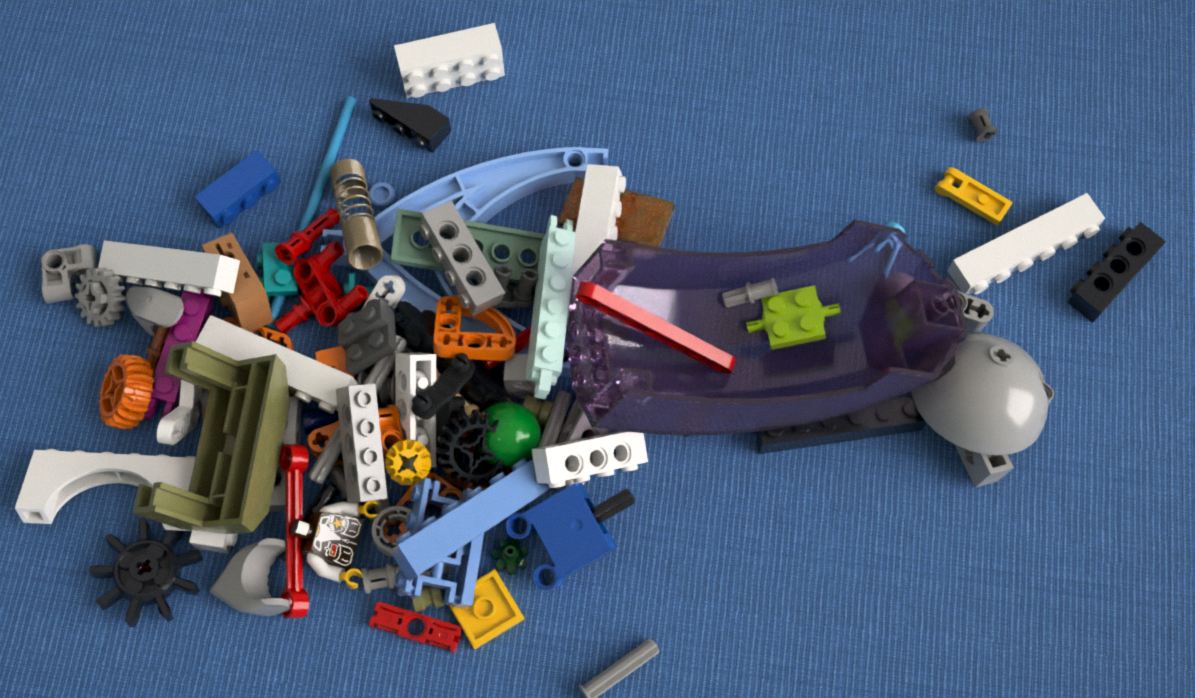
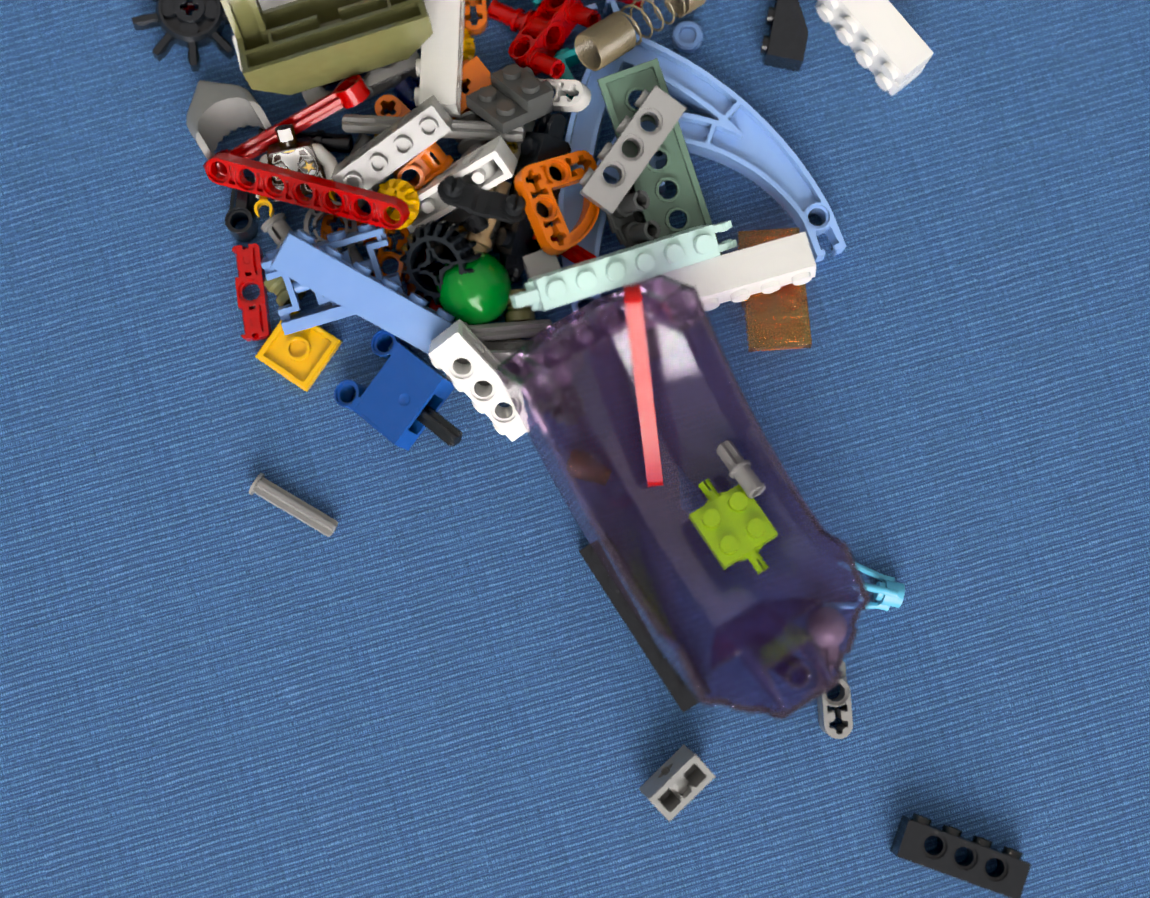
camera: 65 degrees right, 15 degrees up
dark green plant [491,538,529,575] -> none
light grey piece [911,332,1054,455] -> none
yellow plate [934,167,1013,226] -> none
white brick [947,193,1105,295] -> none
dark grey bush [967,108,998,142] -> none
none -> red beam [205,153,410,230]
none -> black piece [225,176,259,242]

